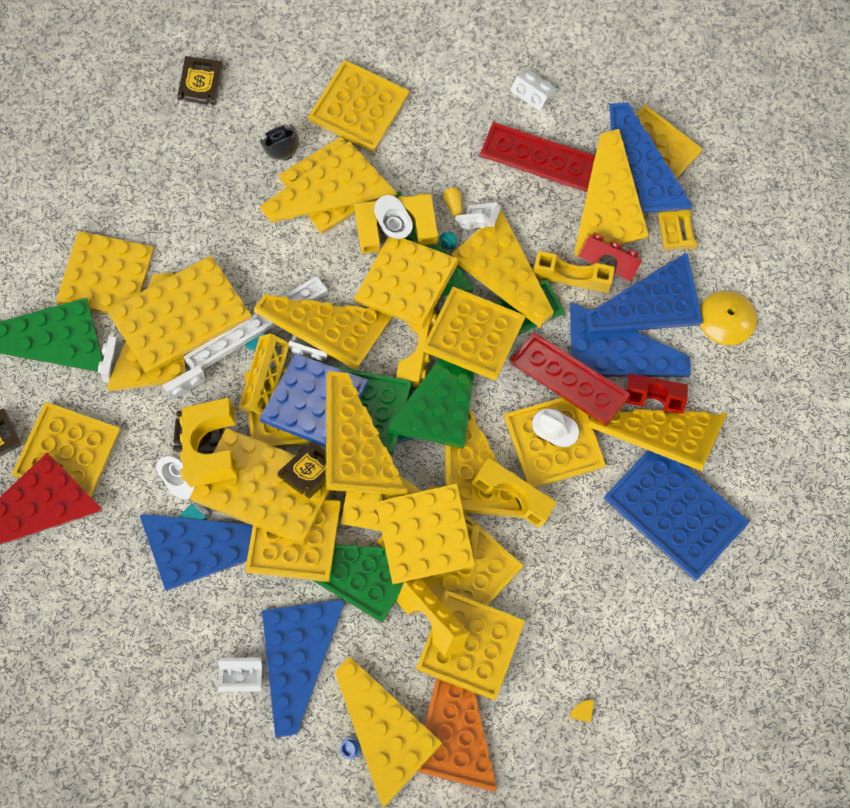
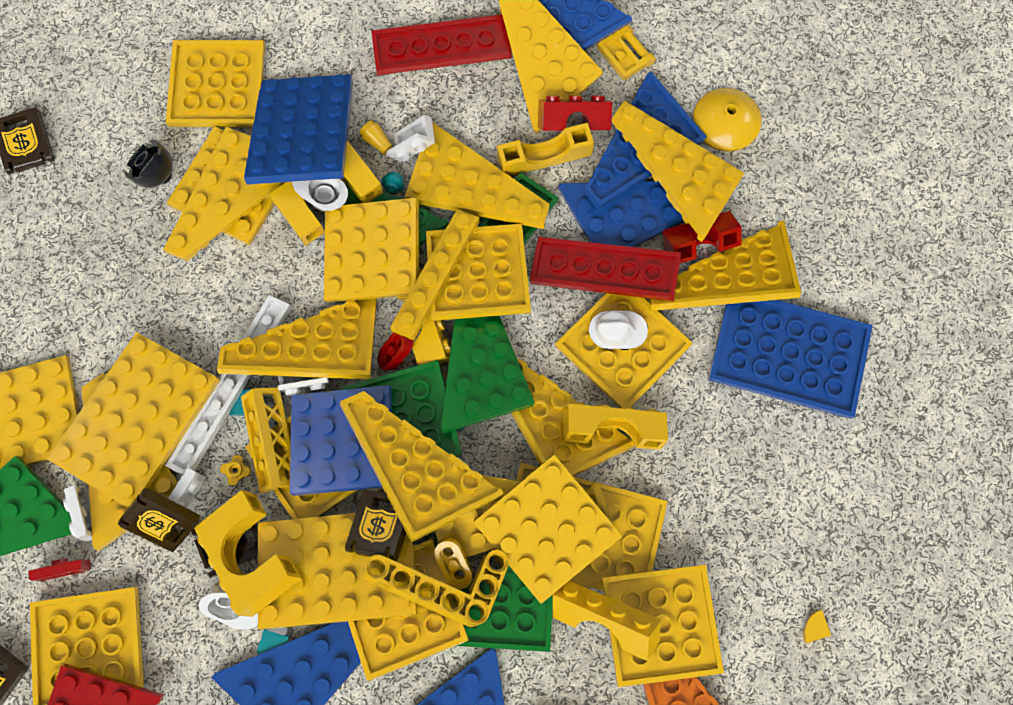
camera: 25 degrees left, 5 degrees up
none -> red plate [28,558,91,581]
none -> dark brown container [118,488,201,552]
none -> yellow plate [220,455,251,485]
none -> blue plate [244,74,353,185]
none -> yellow beam [362,549,509,627]
none -> red plate [378,332,413,371]
none -> yellow plate [390,209,479,340]
none -> yellow plate [434,538,473,590]
none -> yellow wing [611,100,745,242]

